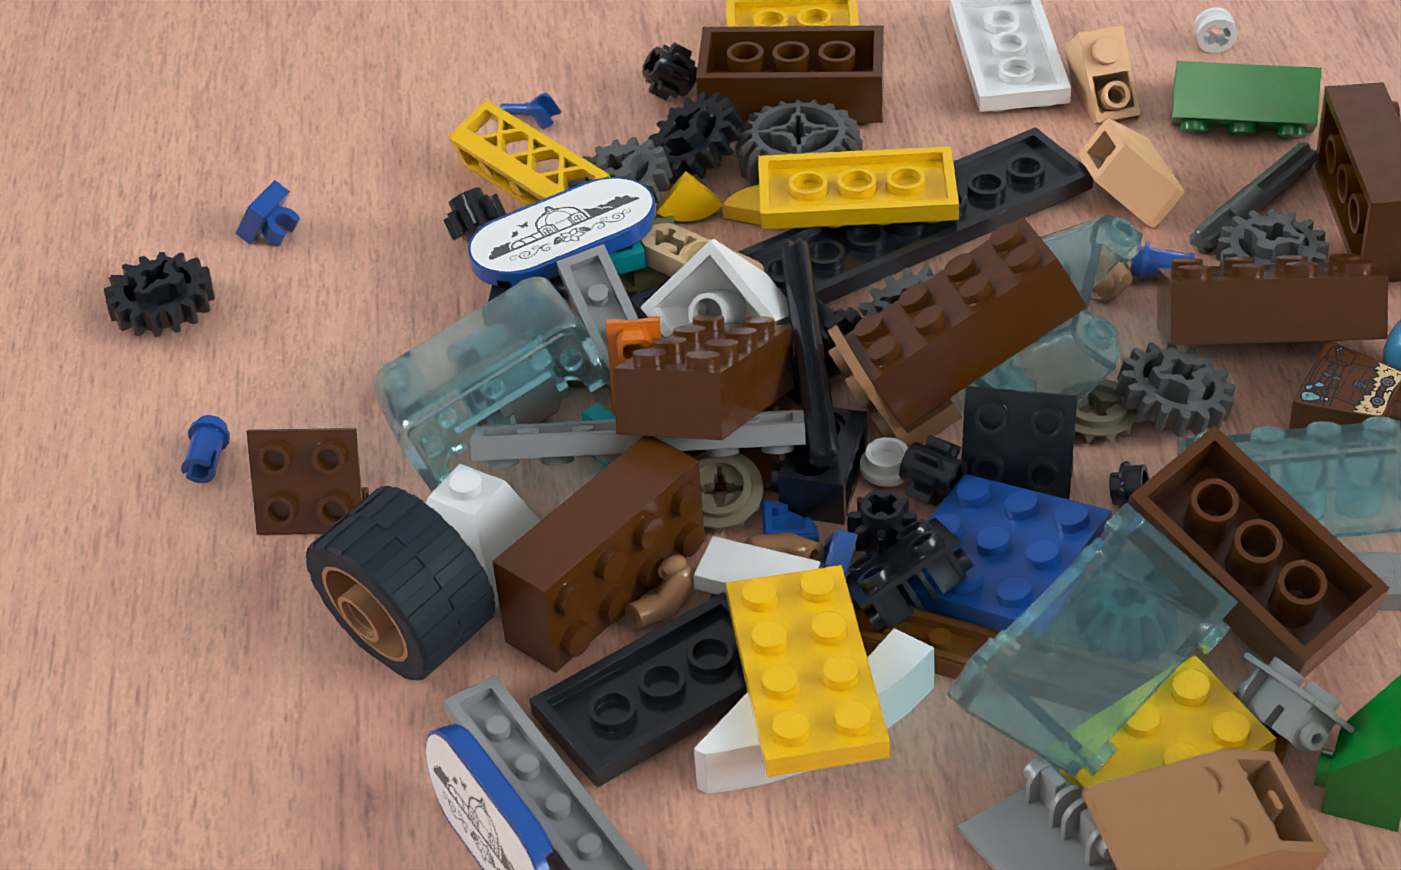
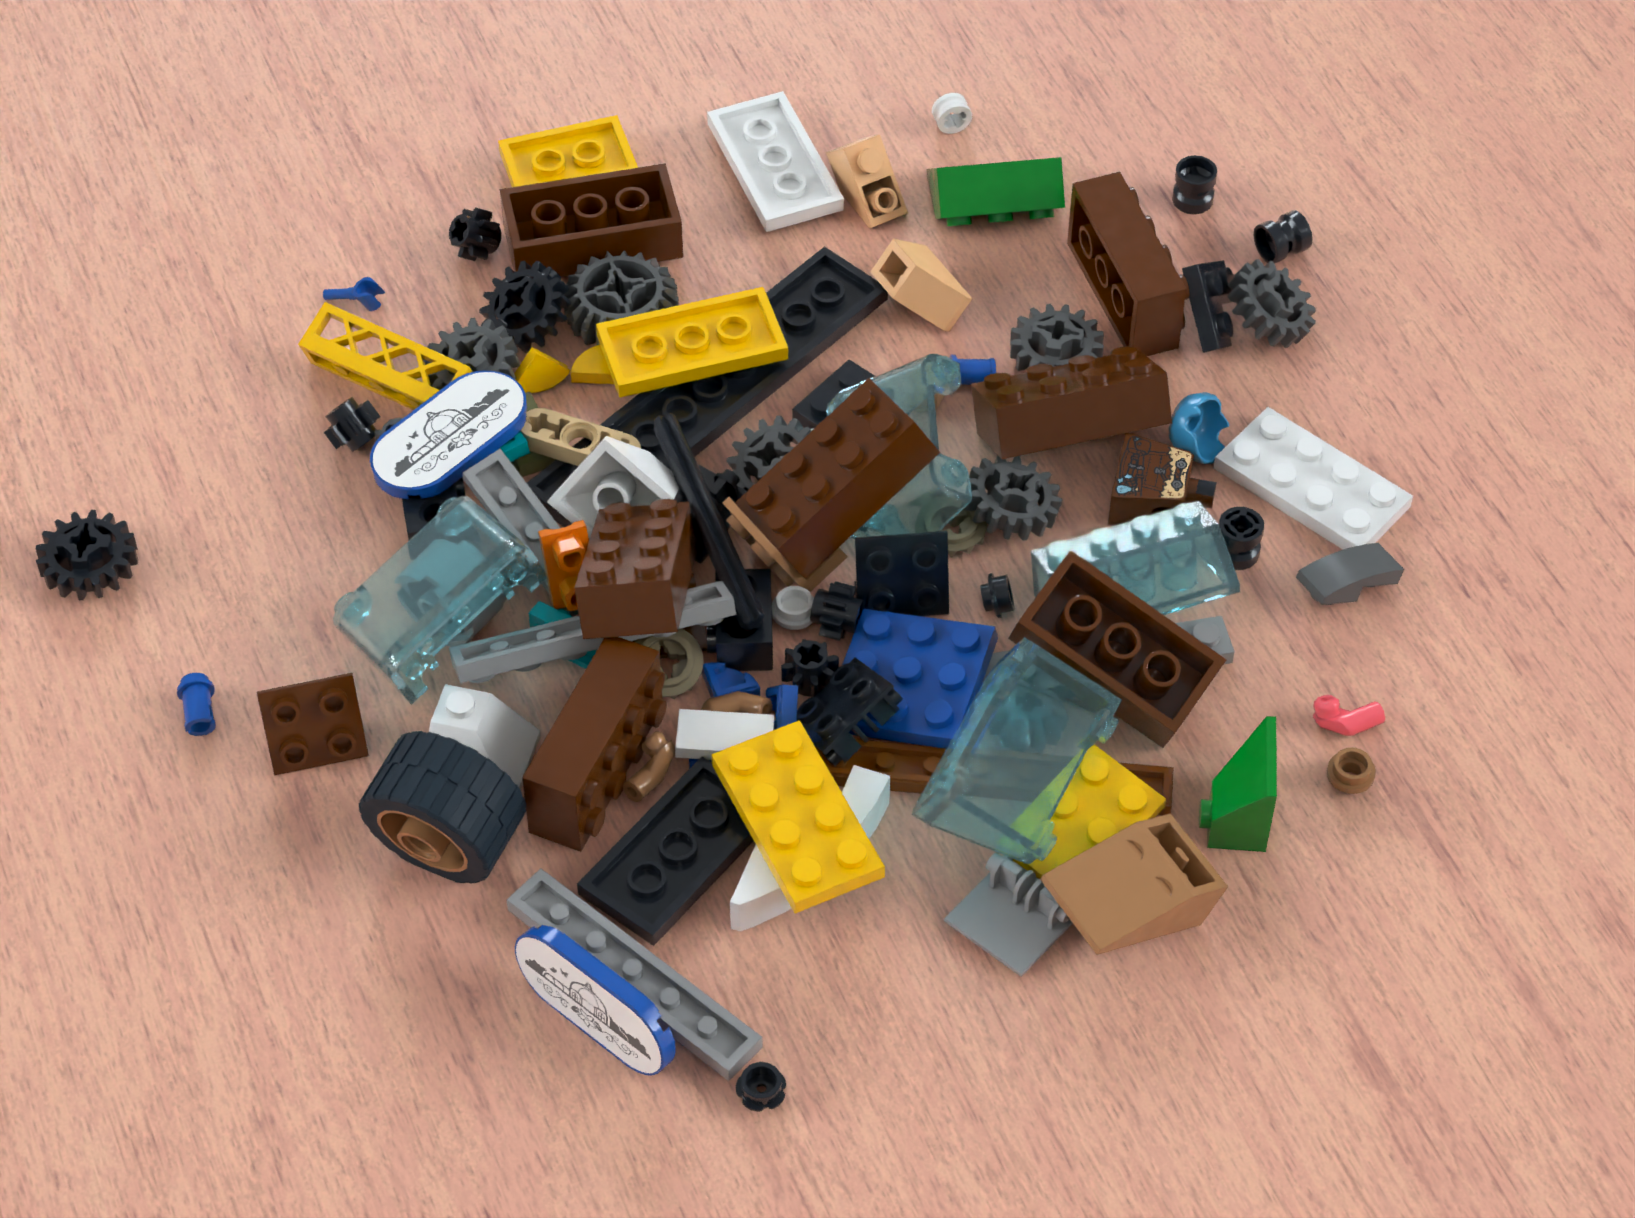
camera: 20 degrees left, 10 degrees up
blue tile [235,180,300,246] -> none
dark grey axle [1189,142,1318,254] -> none
light grey hinge [1237,652,1355,752] -> none

